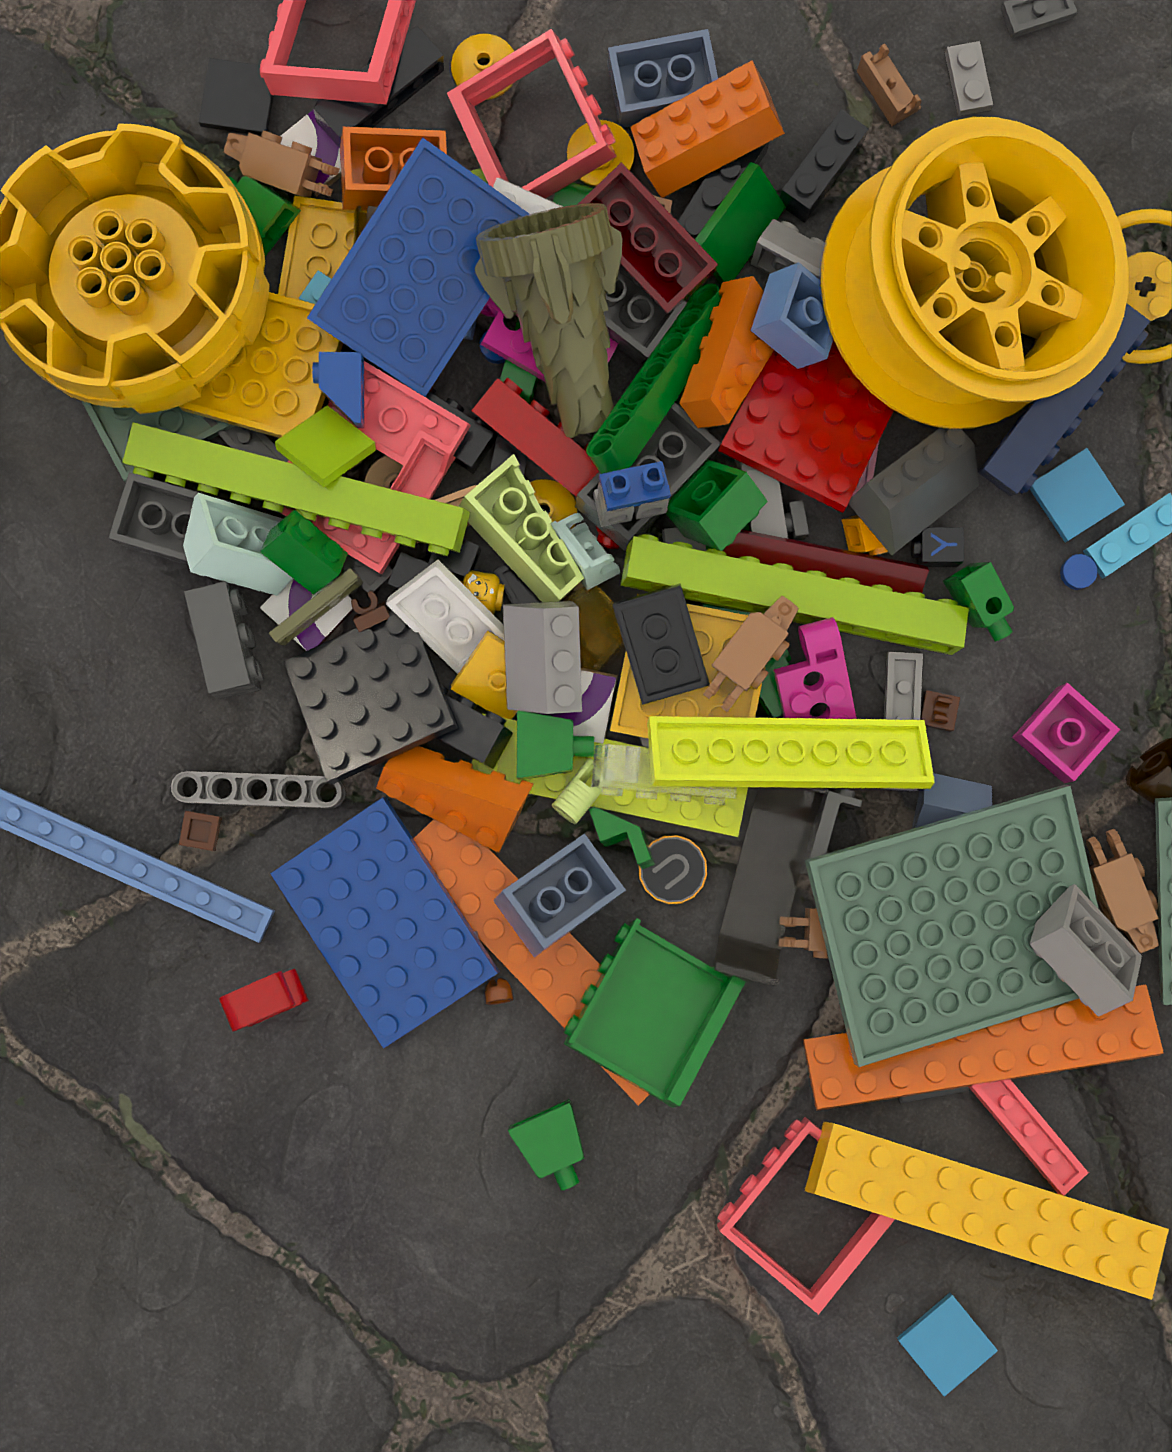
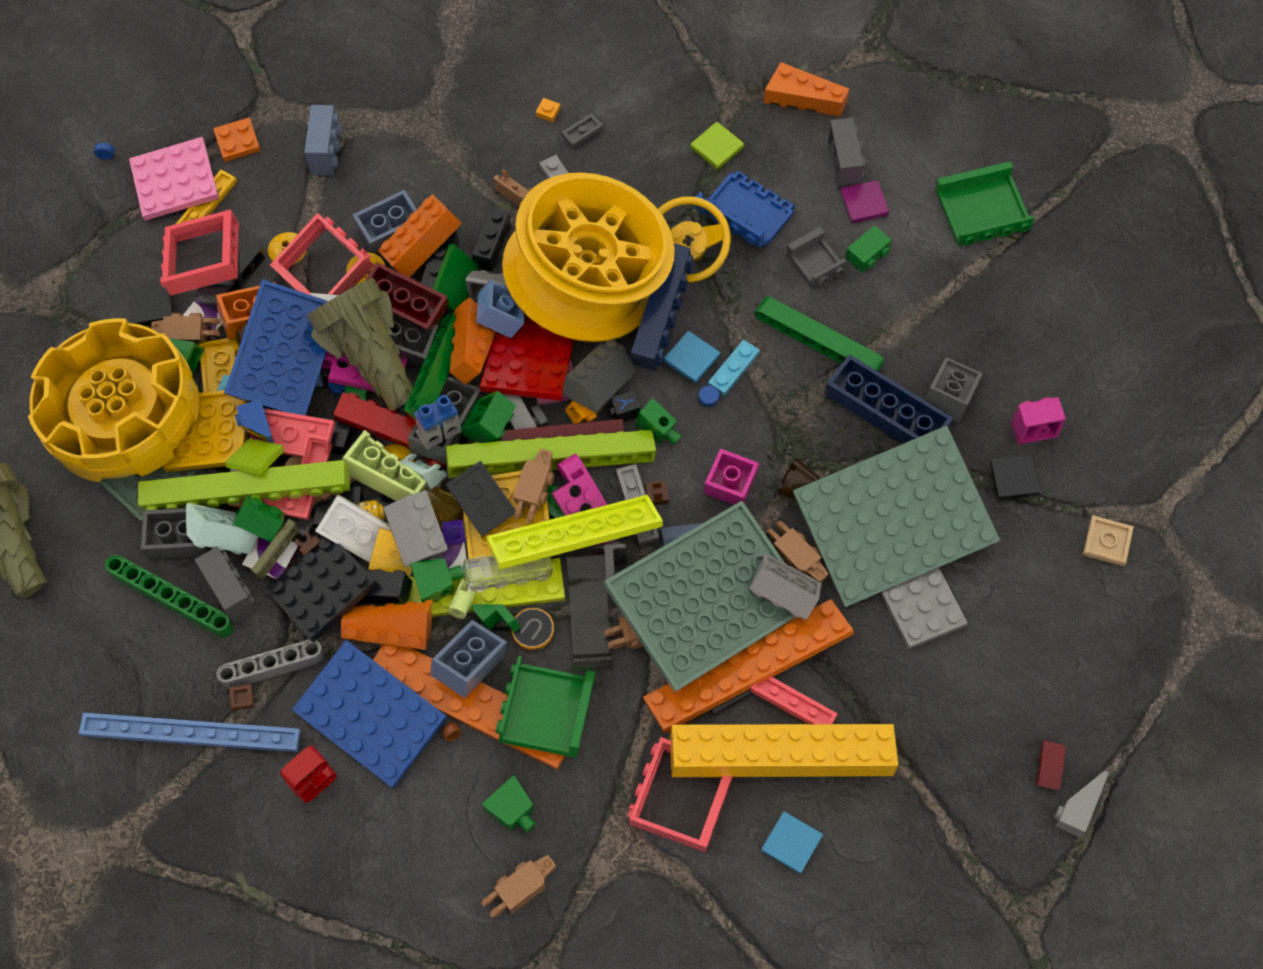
camera: 15 degrees left, 20 degrees down
none -> green beam [105,555,233,638]
none -> dark purple tile [442,520,466,545]
none -> medium nougat hinge [481,855,556,918]

